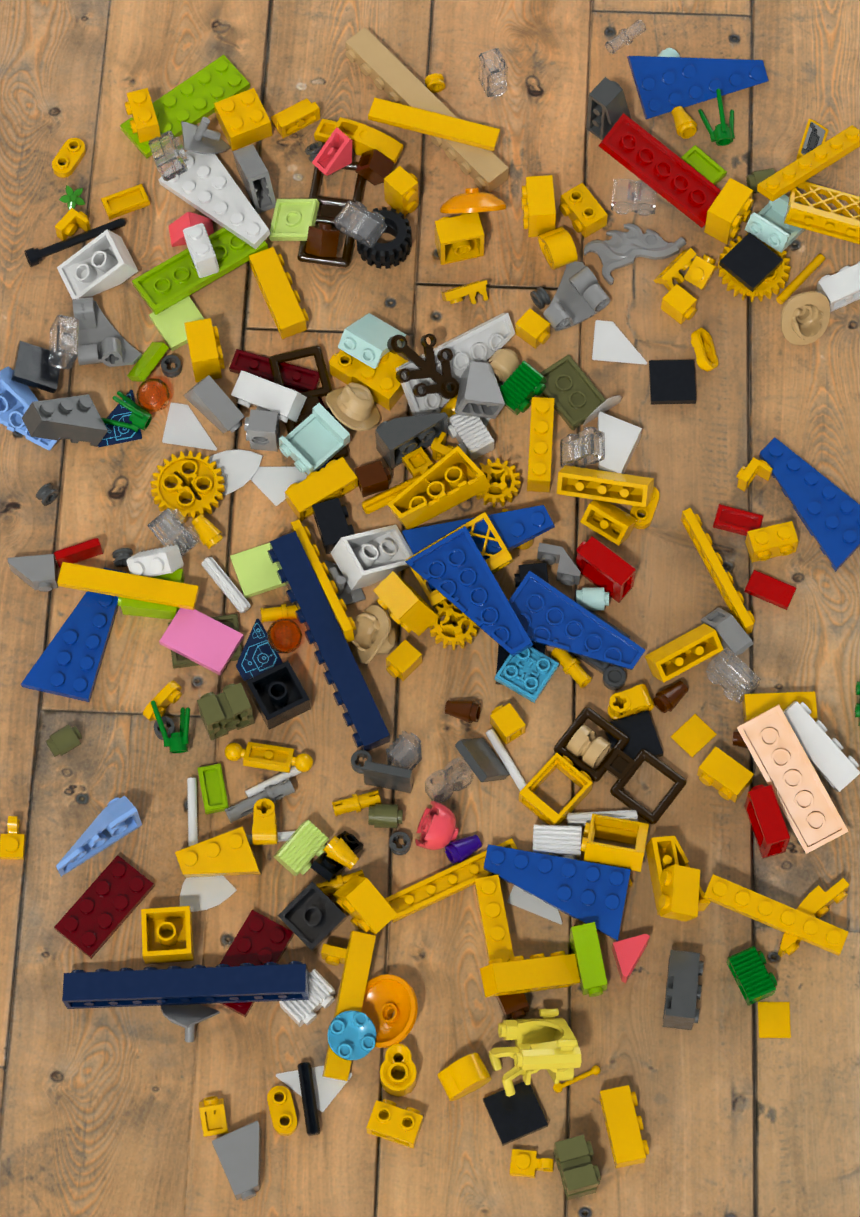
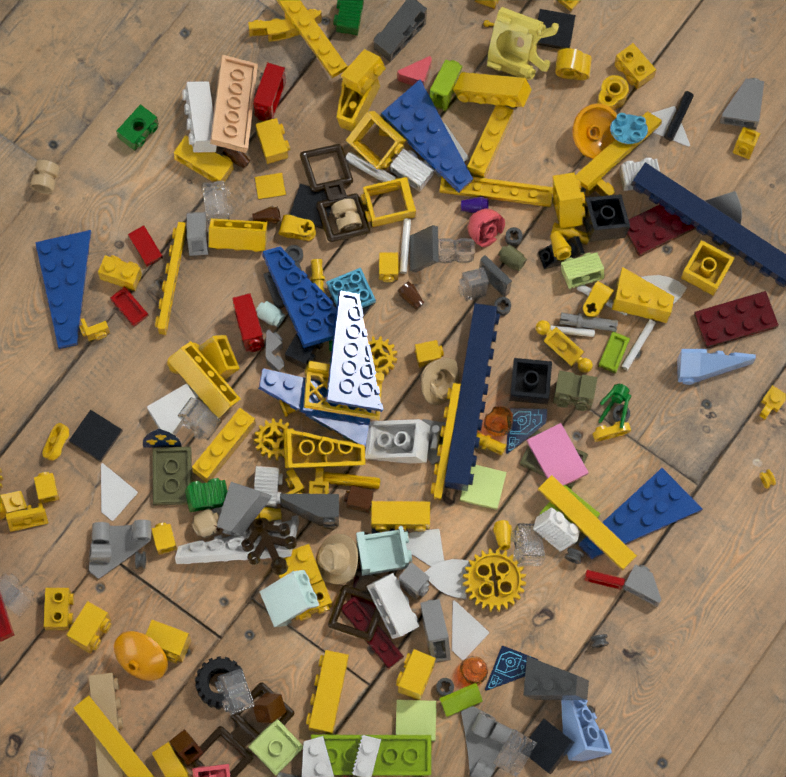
camera: 150 degrees left, 5 degrees up
olive brick [45,724,82,757] -> none
green plant [102,391,153,432] -> none
white axle [201,557,251,613] -> none
yellow plate [267,1086,298,1136] -> none
black brick [312,498,355,554] -> none
yellow pin [332,789,382,816] -> none
yellow brick [373,571,439,636] -> none
yellow brick [384,166,419,216] -> none
yellow plate [441,279,488,304] -> none
yellow piece [538,226,578,270] -> none
light grey piece [584,223,686,285] -> none

